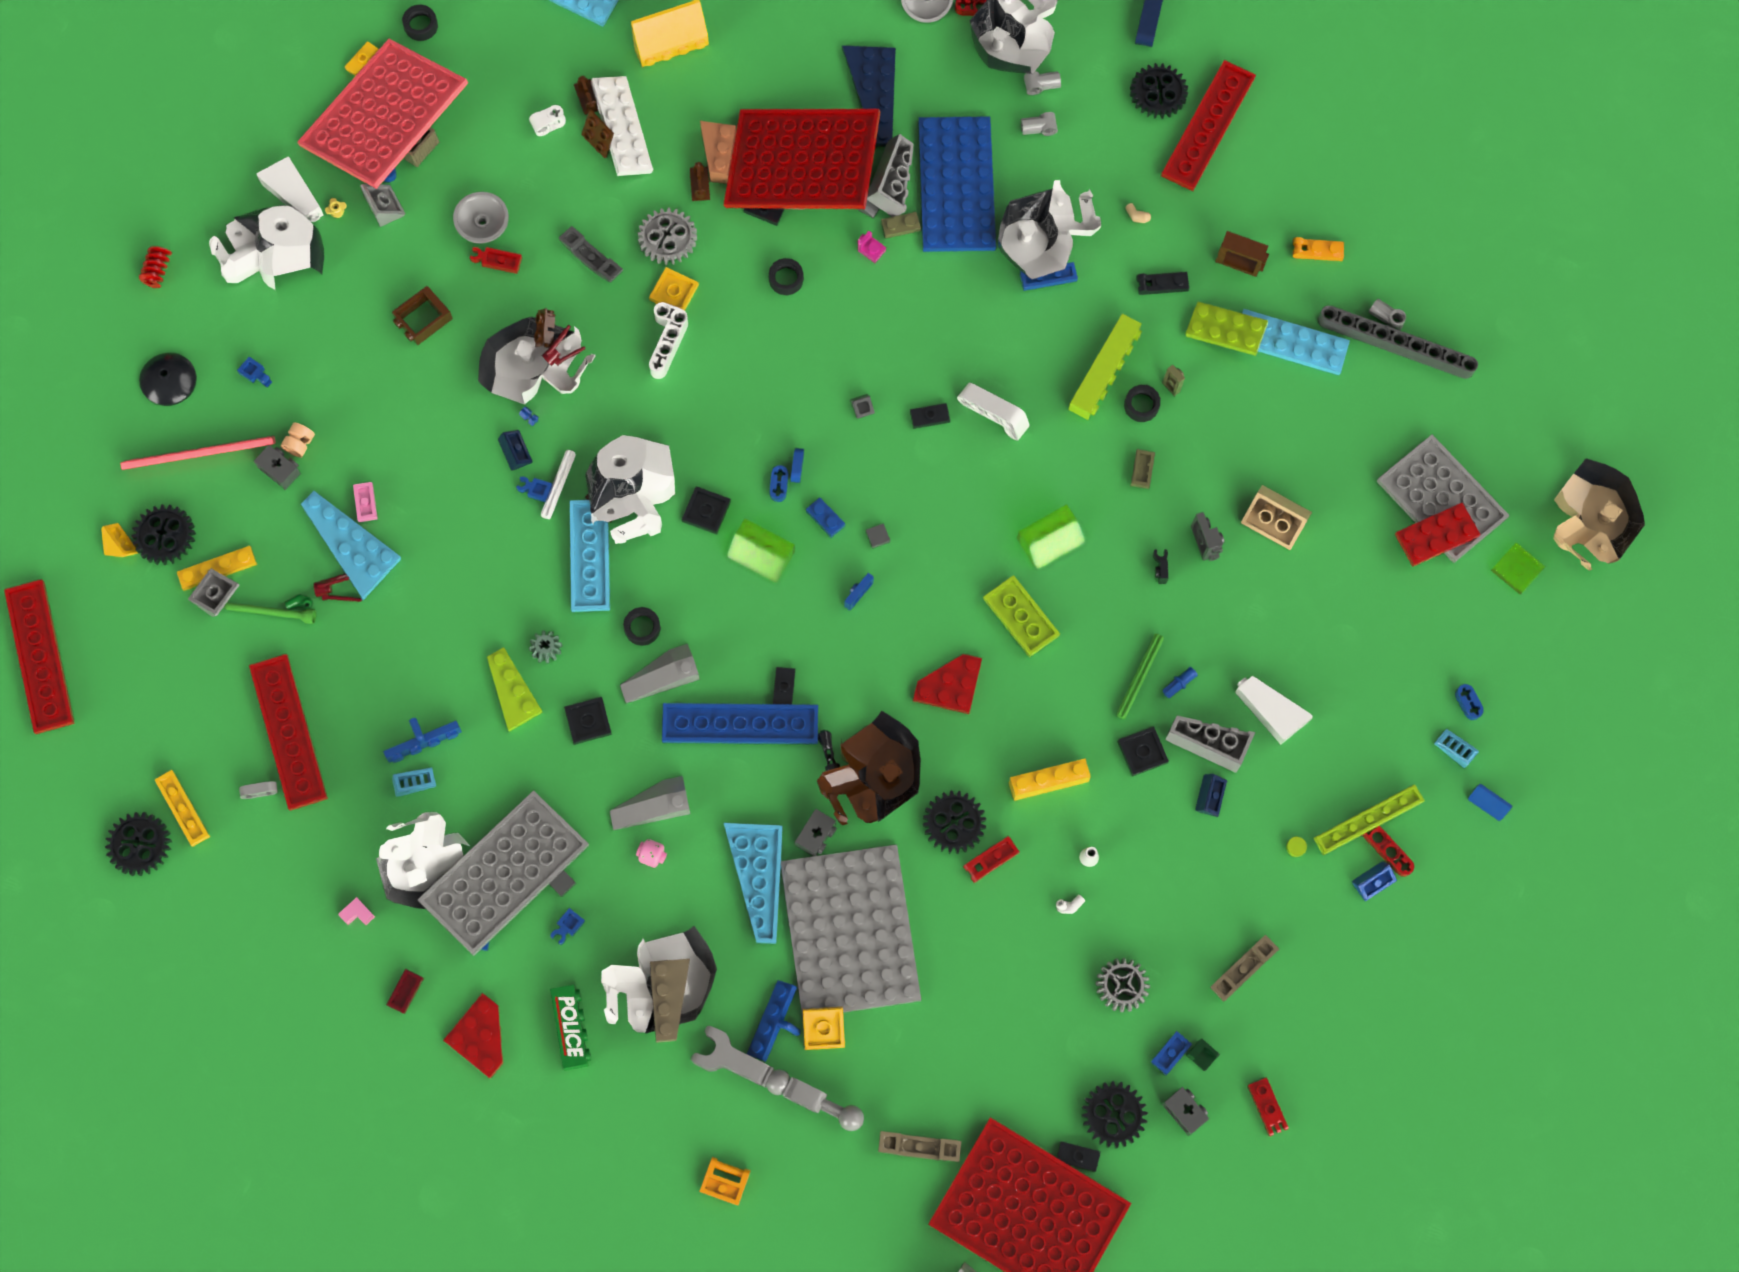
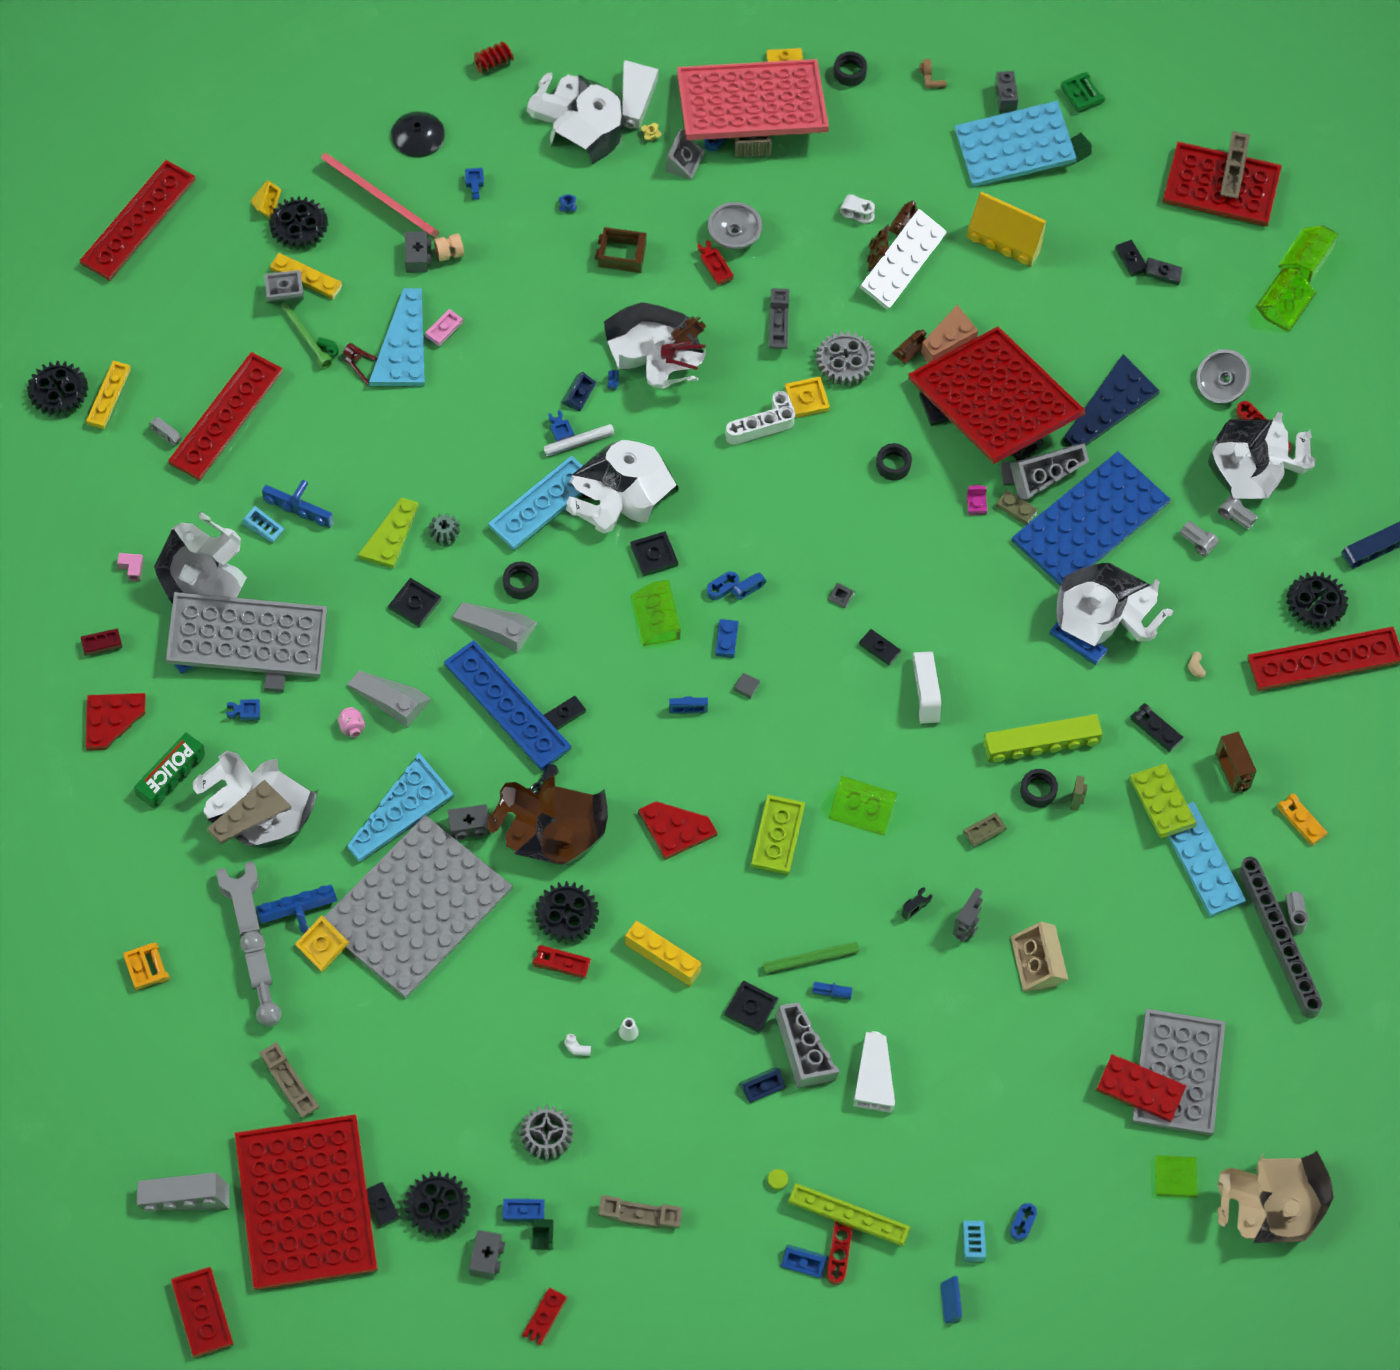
camera: 50 degrees right, 10 degrees down
none -> blue plate [559,194,577,212]

